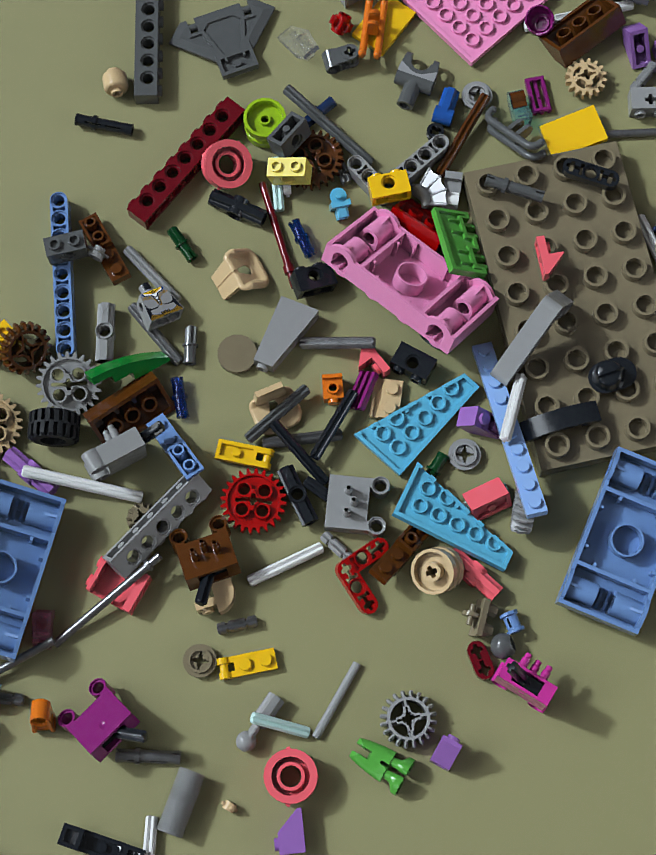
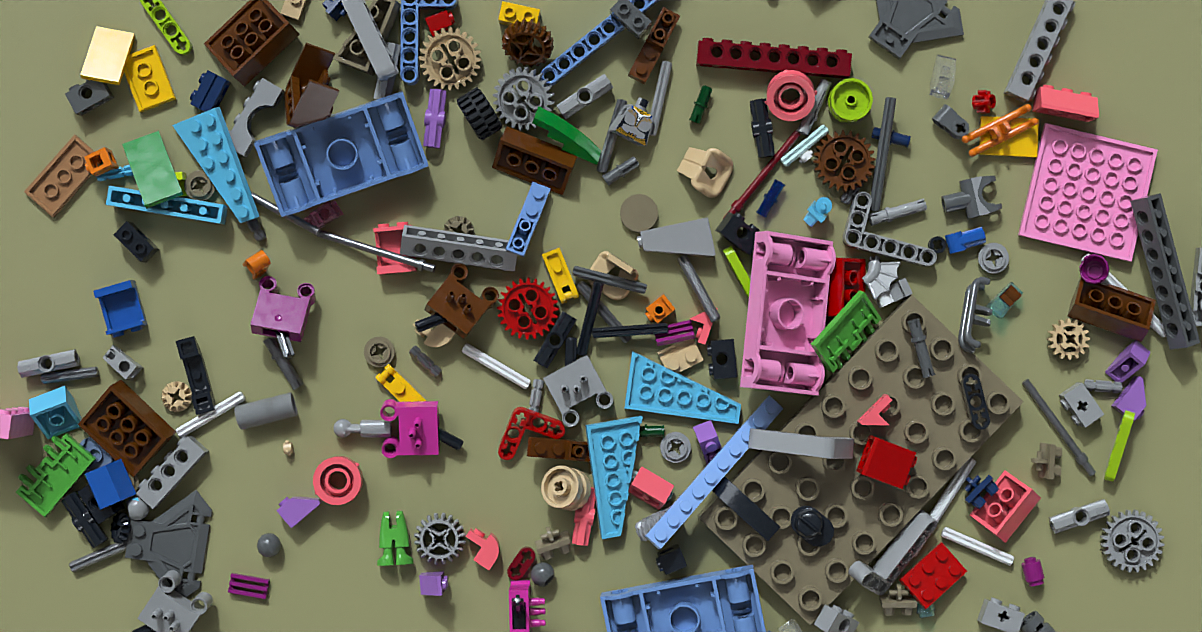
camera: 55 degrees right, 15 degrees up
white axle [21,465,143,503] -> none
light grey piece [81,421,165,482] -> none
light grey plate [87,245,109,262] -> none
clear blue pin [170,376,190,419] -> none
light aqua axle [250,712,310,738] -> none
light yellow brick [266,157,312,185] -> none
dark grey brick [267,111,312,158] -> none
light grey bar [312,662,361,740] -> none
yellow brick [367,169,411,207] -> none
reddish brown axle [435,93,490,178] -> none
white axle [499,373,527,442] -> none
medium blue bush [499,609,525,635] -> none
magenta tile [524,76,552,116] -> none
yellow tile [539,105,608,155] -> none
none -> dark pink piece [380,399,464,458]
none -> coral brick [465,528,500,570]
none -> black brick [656,544,687,575]
none -> lime beam [722,246,751,299]
none -> light grey pin [797,79,832,136]
none -> red slope [856,435,917,489]
none -> light grey pin [868,198,927,226]

